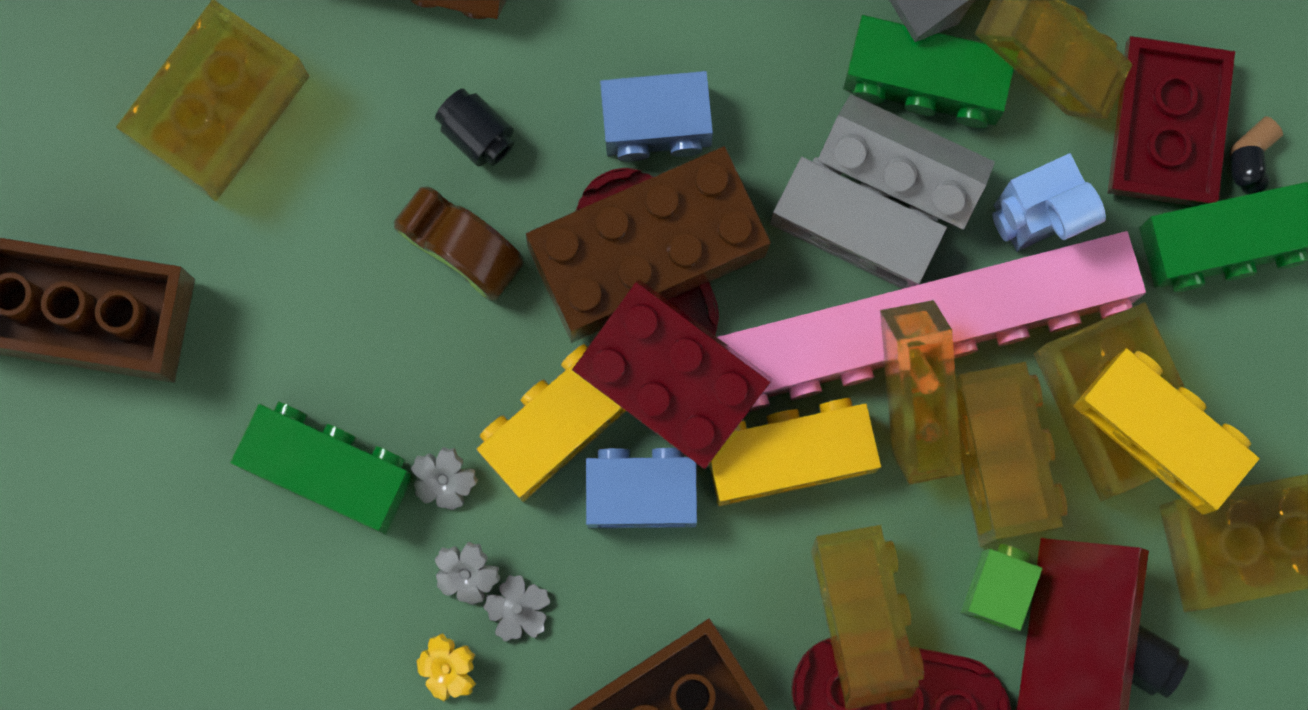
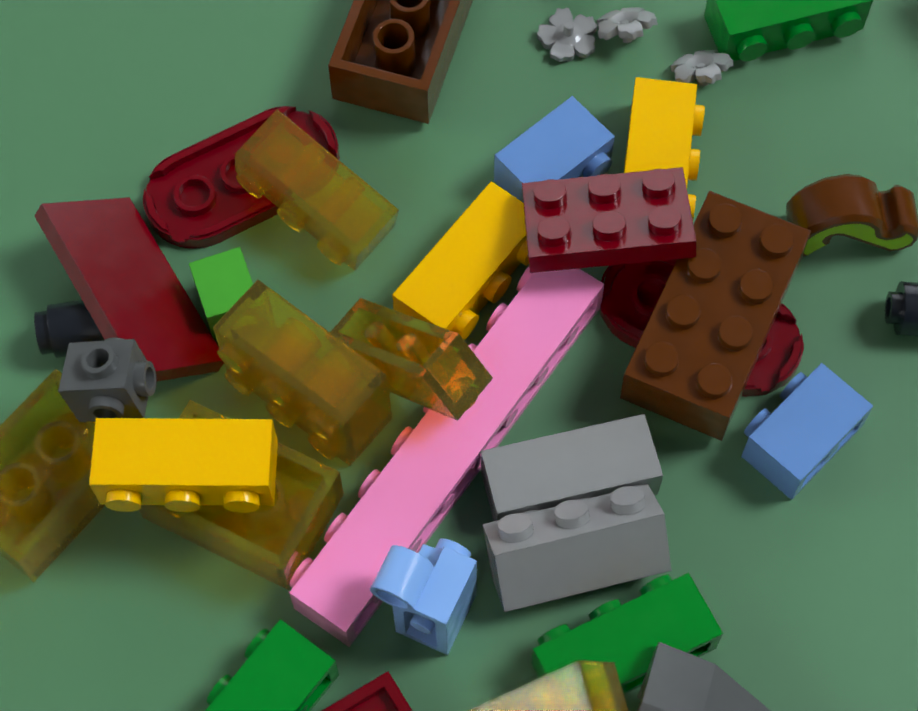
camera: 140 degrees right, 15 degrees down
none -> dark grey brick [58,338,156,422]

